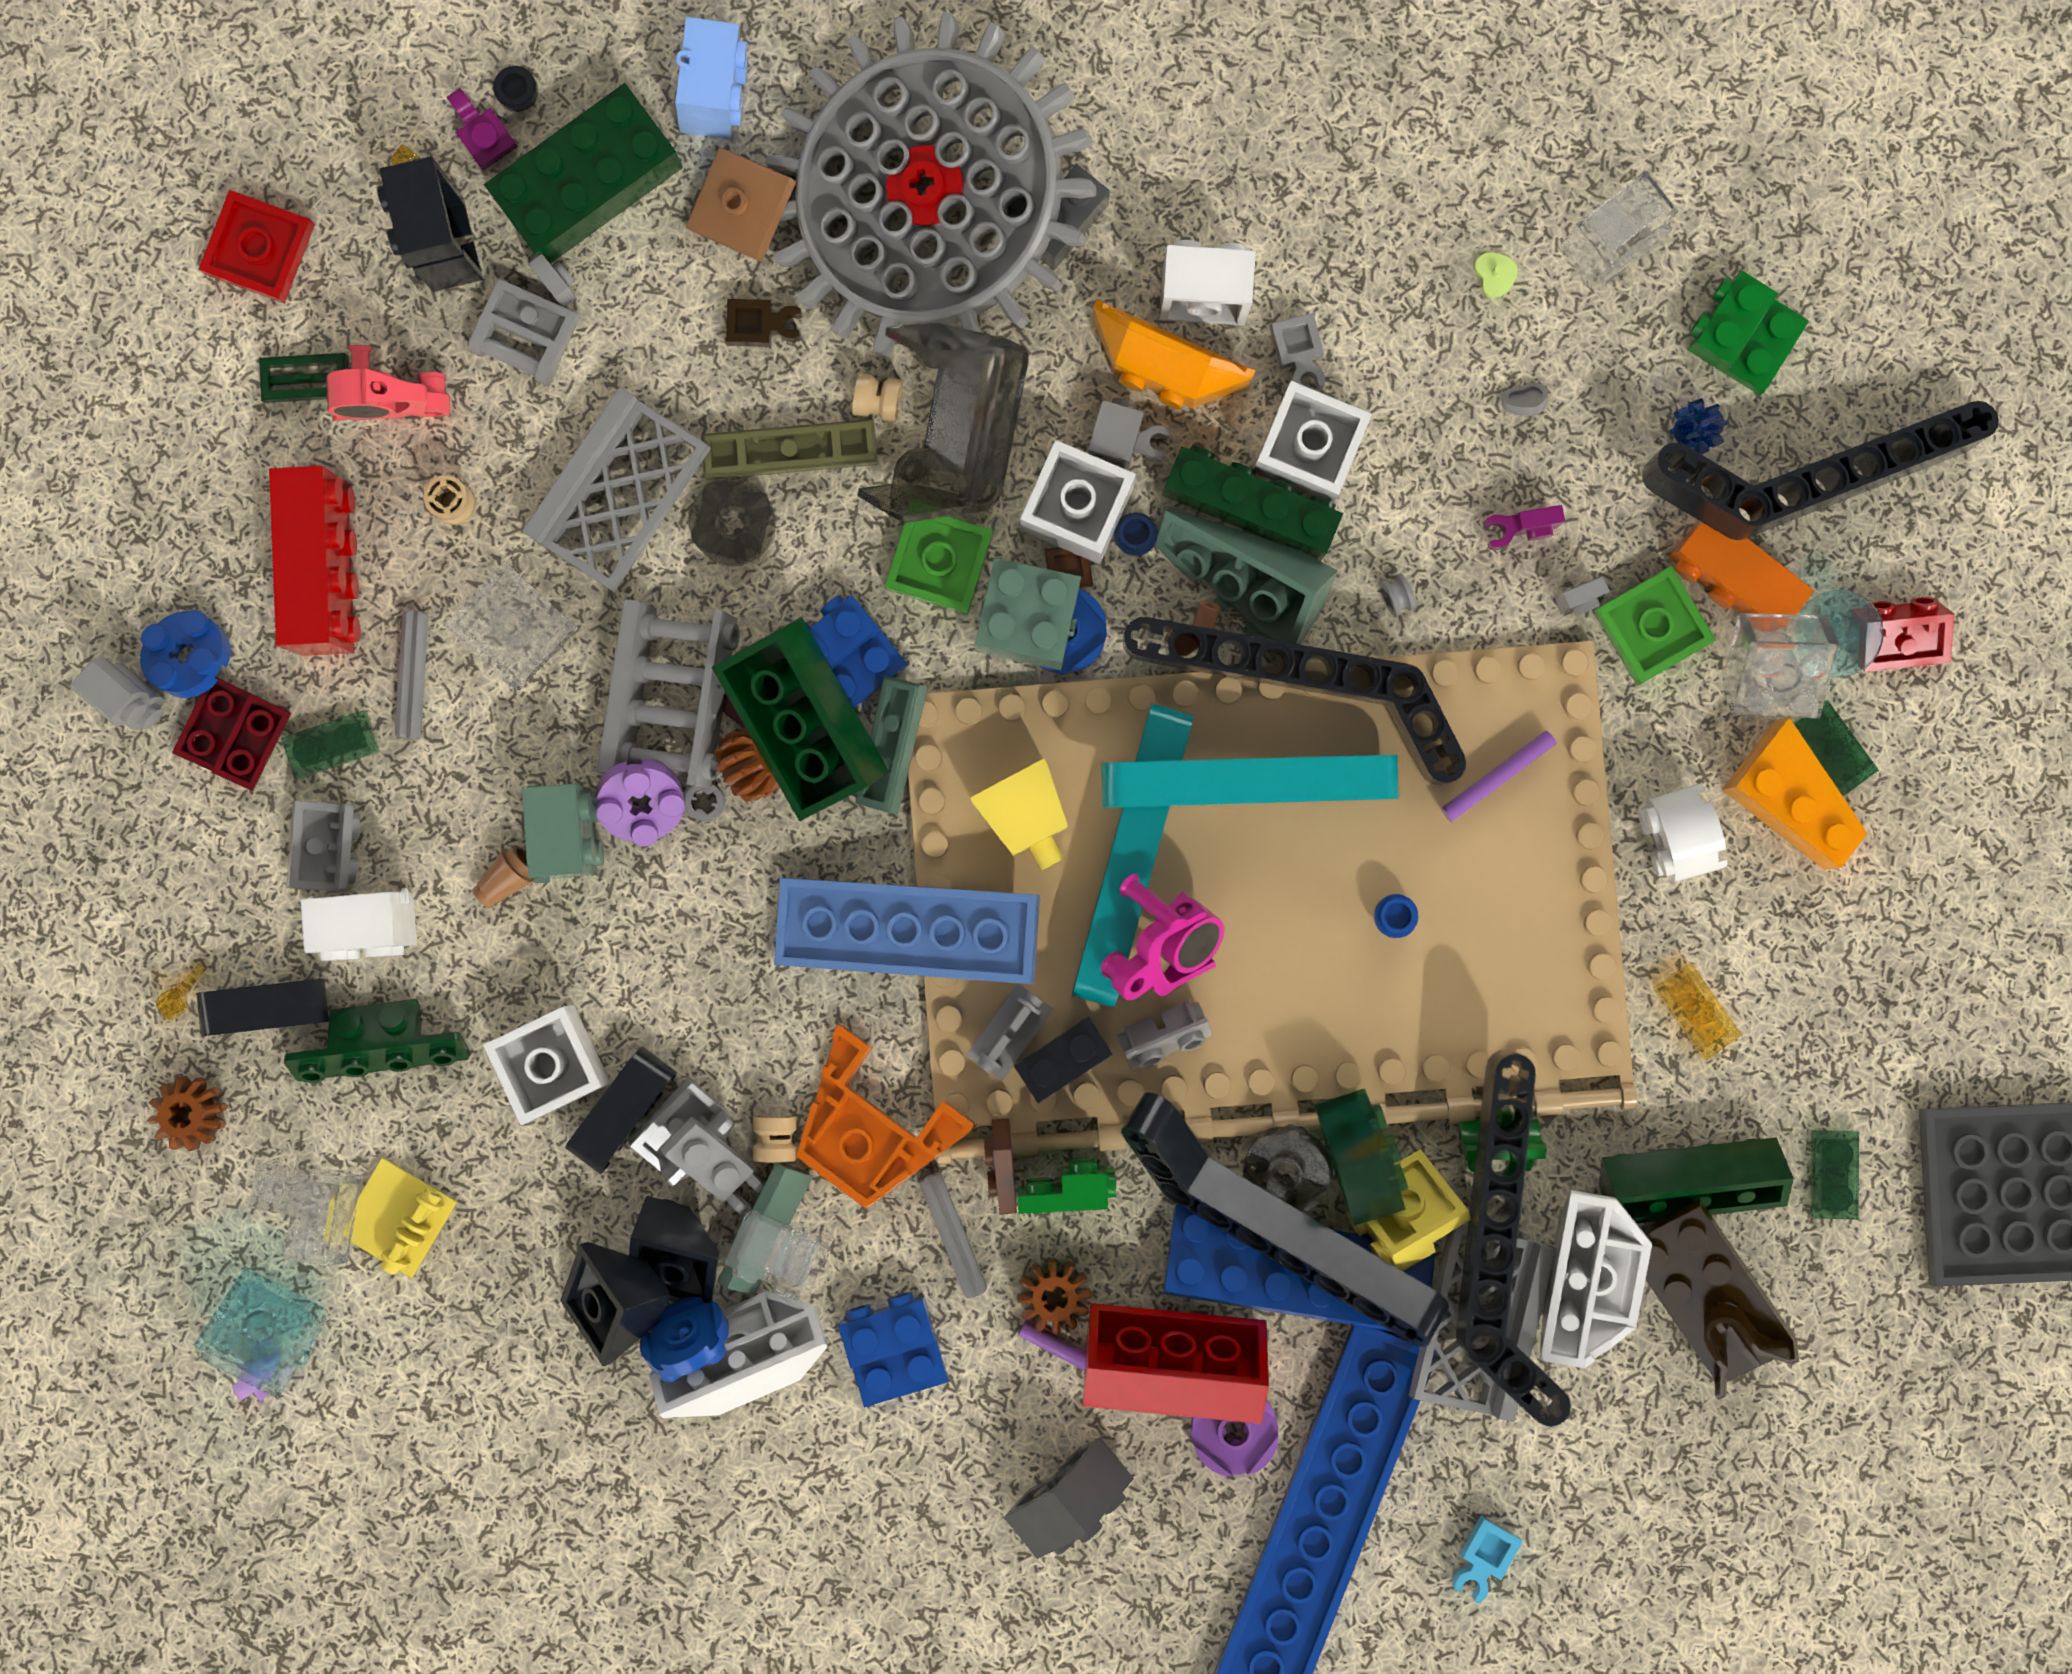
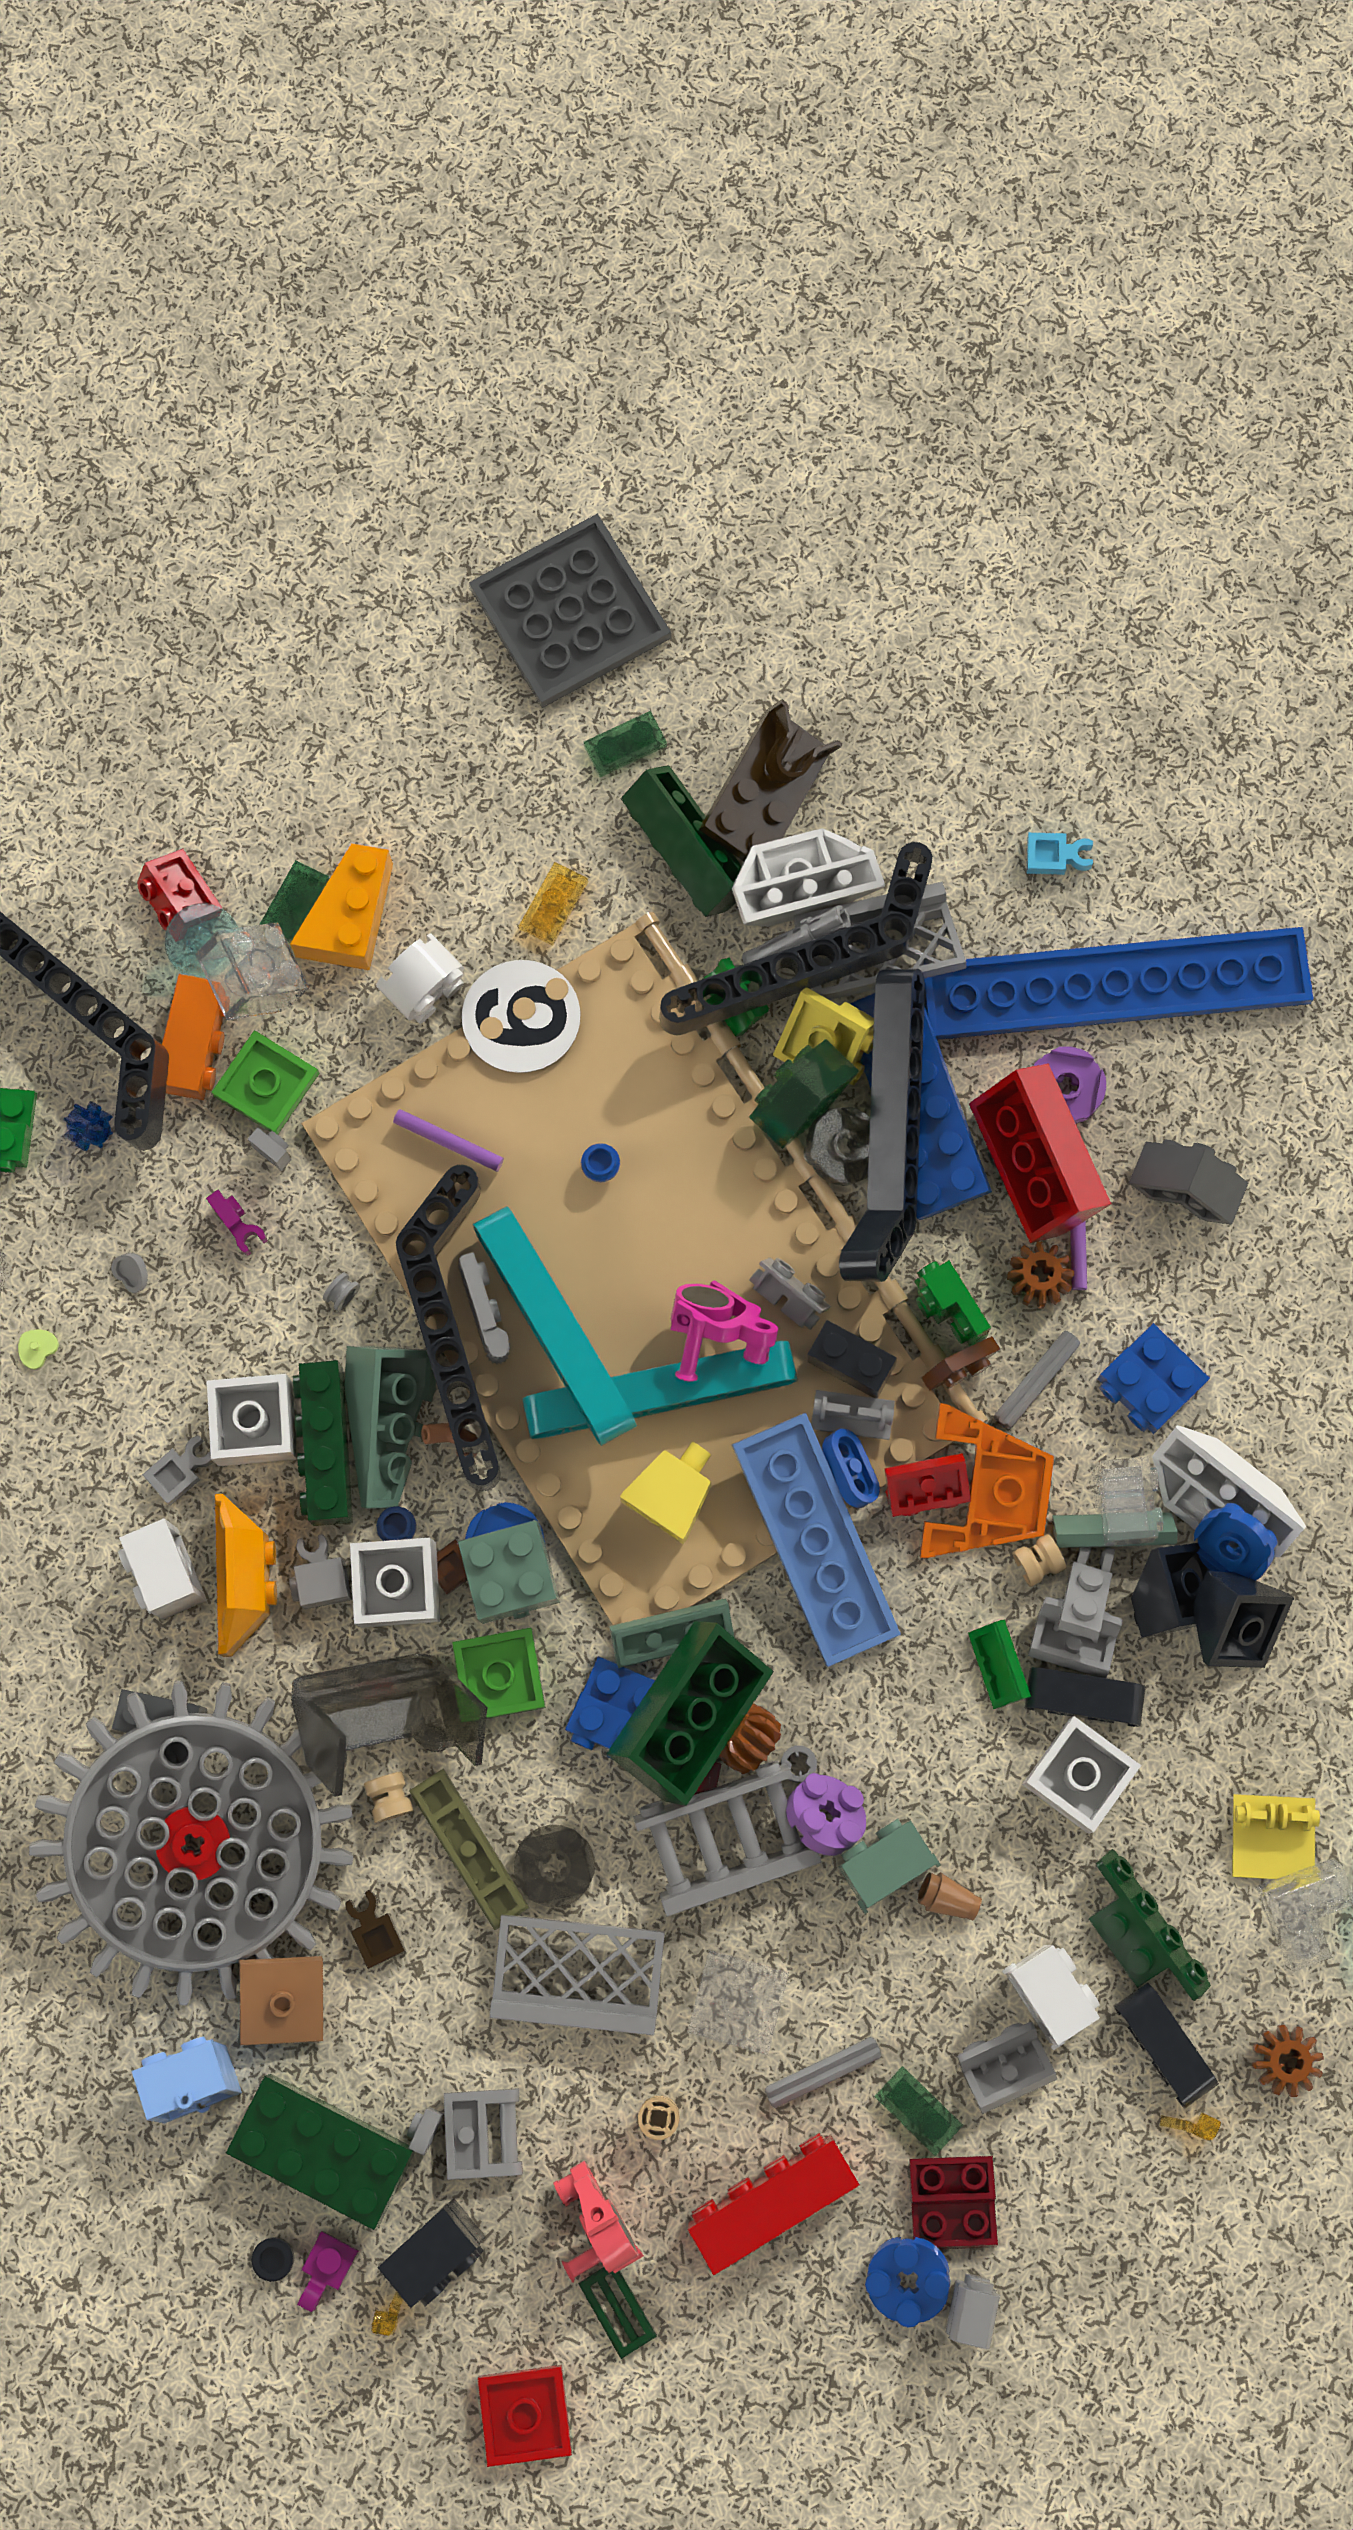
camera: 110 degrees left, 10 degrees down
none -> light grey hinge [458,1252,511,1365]
none -> white sticker [462,960,580,1073]
none -> light grey pin [742,905,851,964]
none -> blue plate [822,1429,880,1508]
none -> red bracket [884,1453,971,1517]
none -> green plate [968,1619,1031,1709]

